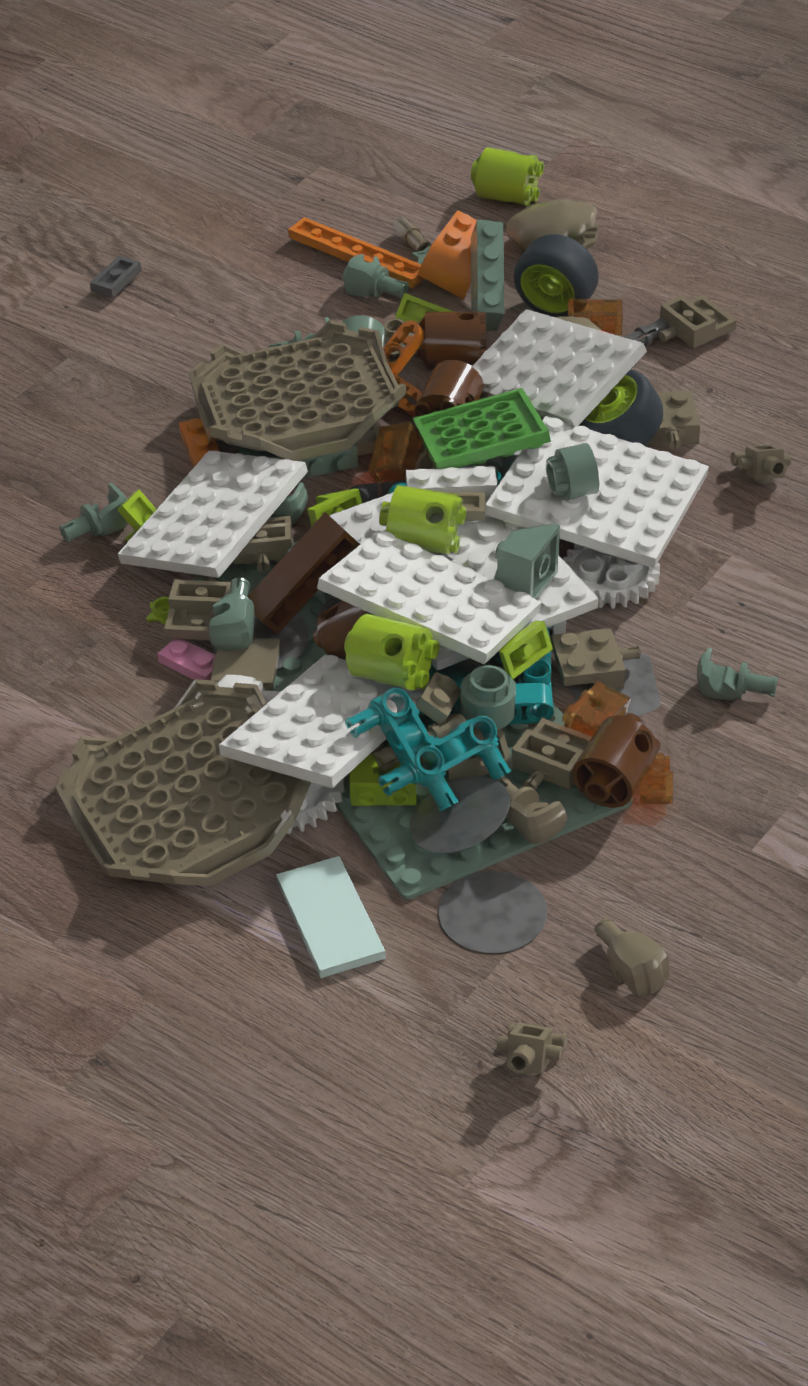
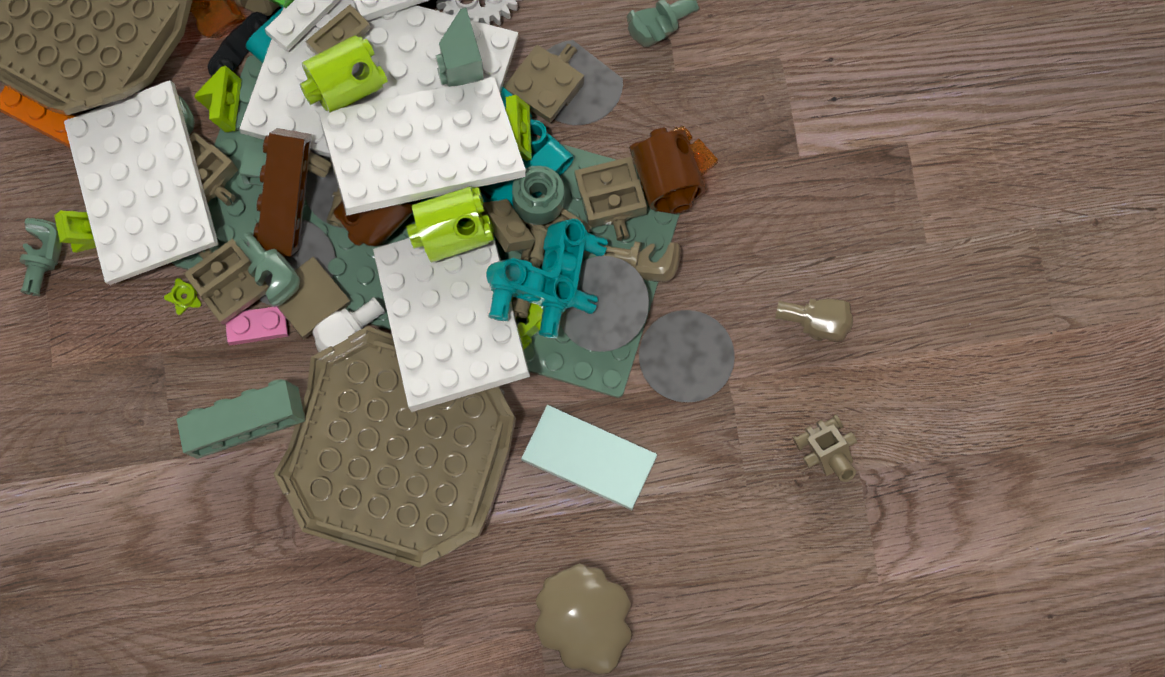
camera: 45 degrees left, 30 degrees up
clear orange brick [562,681,631,737] -> none
none -> sand green brick [177,379,305,459]
none -> dark tan piece [535,563,632,675]

